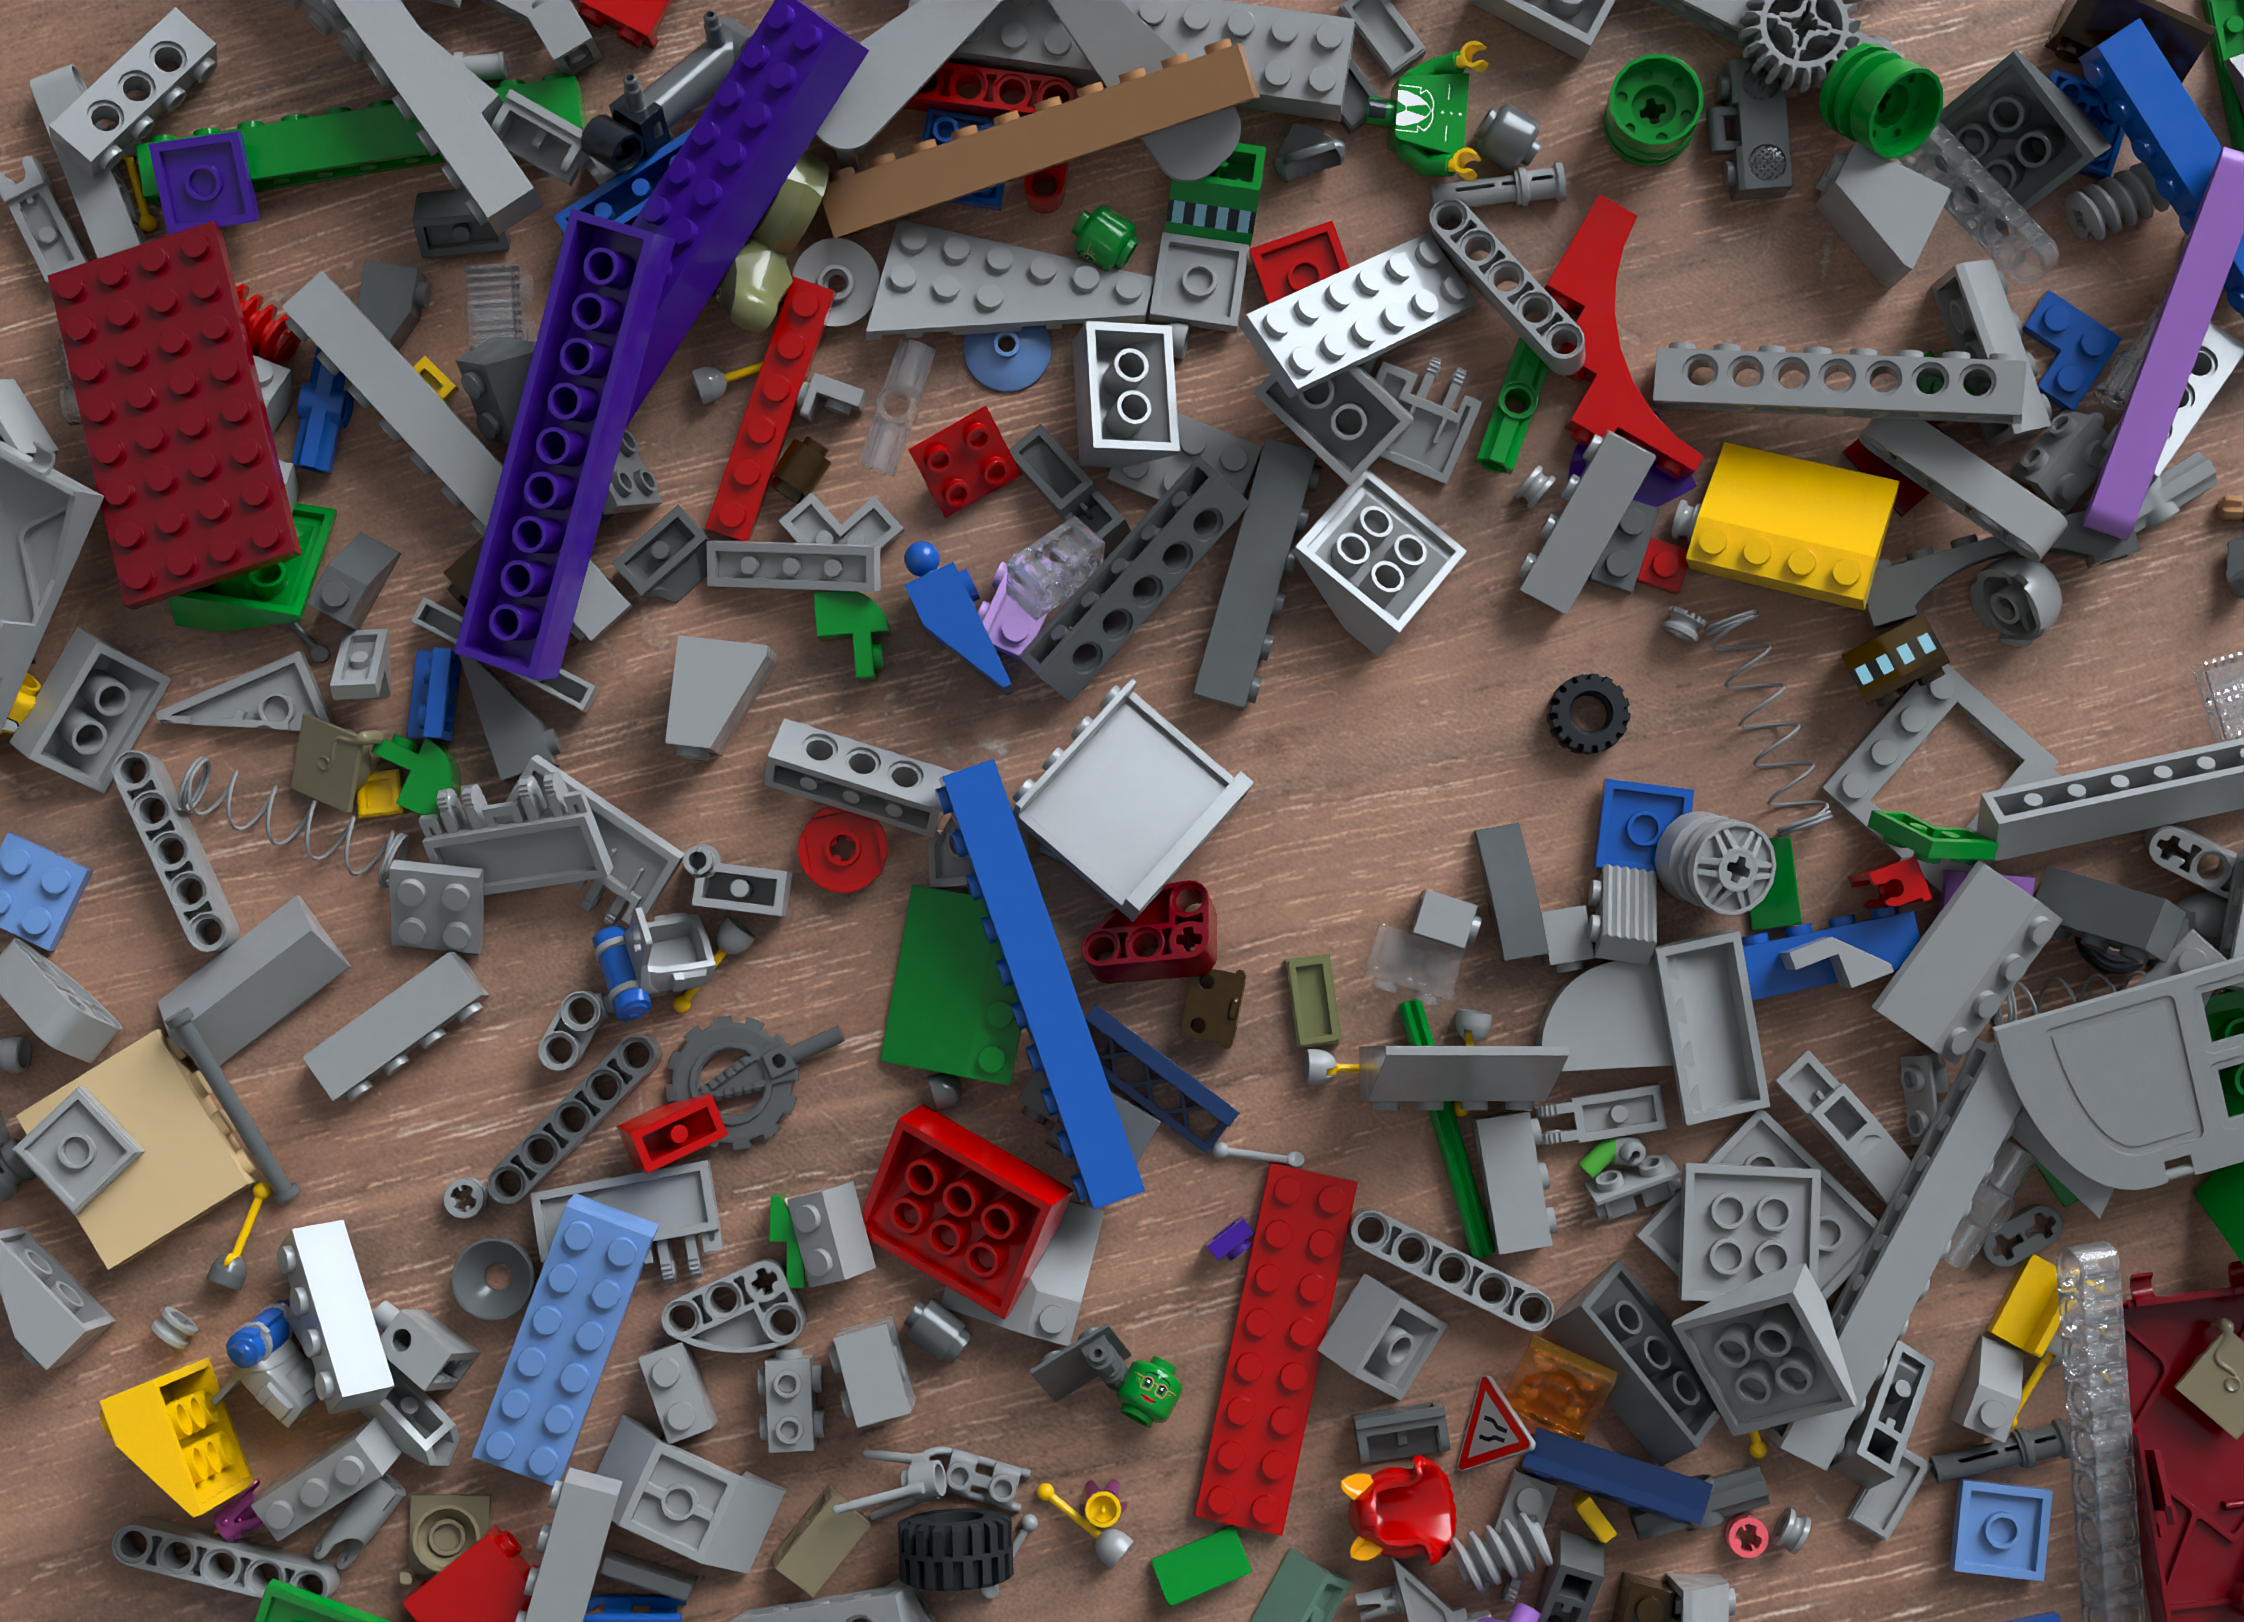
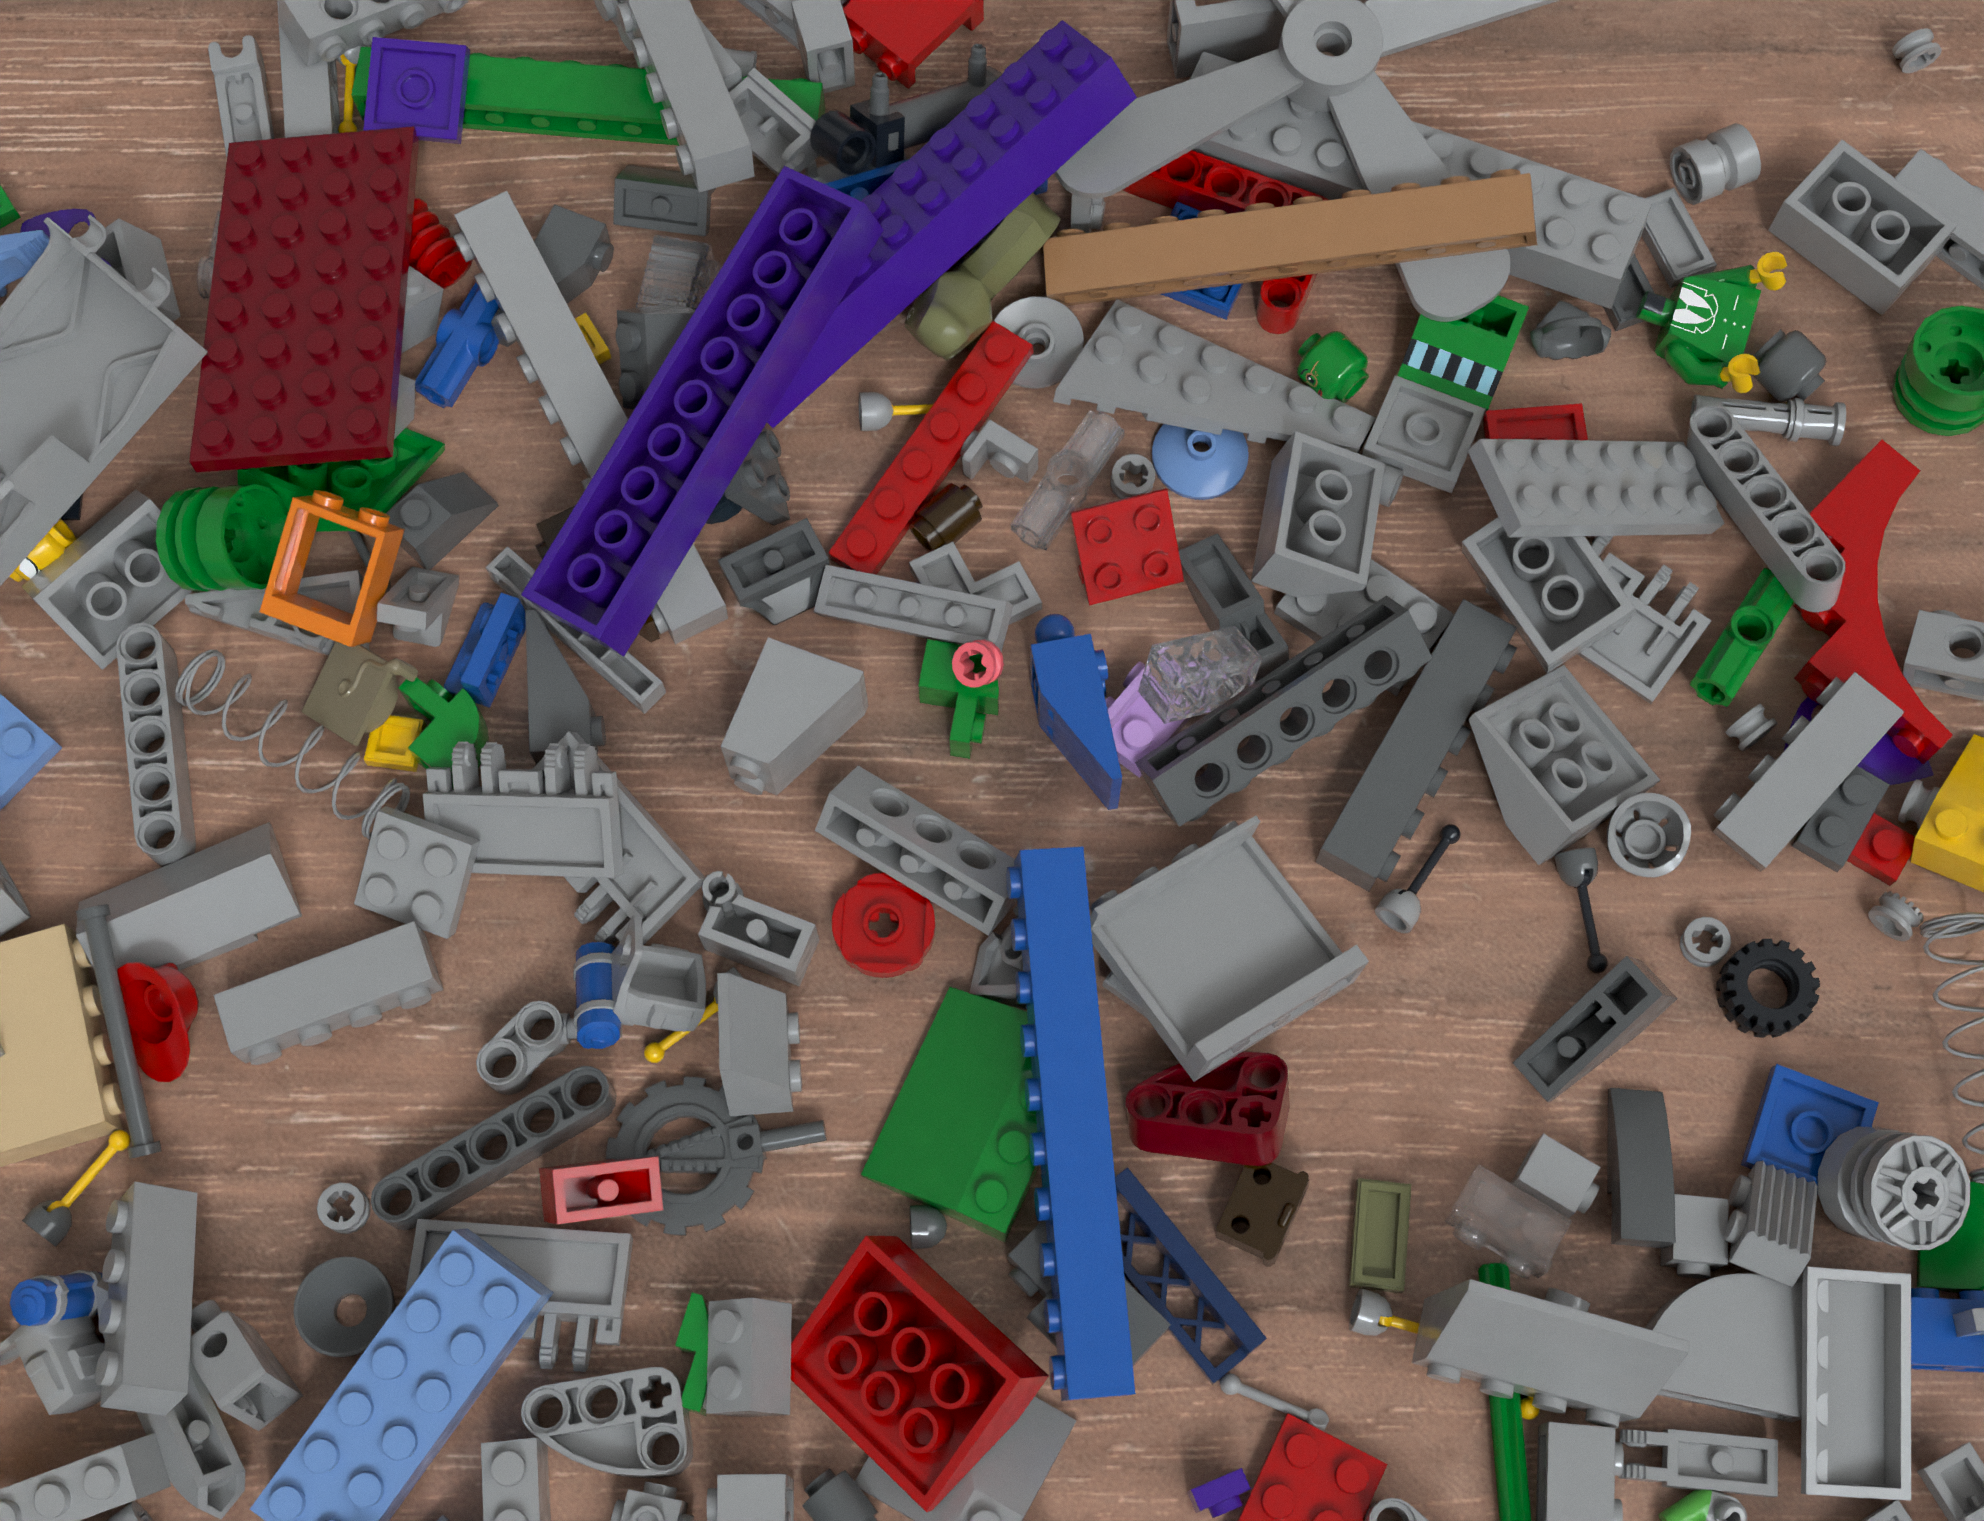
camera: 20 degrees right, 15 degrees down
none -> red piece [117,962,199,1082]
none -> green wheel [156,484,288,592]
none -> orange window [259,490,405,647]
none -> light grey slope [717,973,802,1116]
none -> coral bush [952,639,1004,687]
none -> light grey bush [1110,454,1155,499]
none -> hinge [1375,824,1461,933]
none -> dark grey slope [1513,956,1678,1102]
none -> hinge [1554,848,1608,973]
none -> light grey helmet [1607,793,1691,877]
none -> light grey bush [1680,917,1731,968]

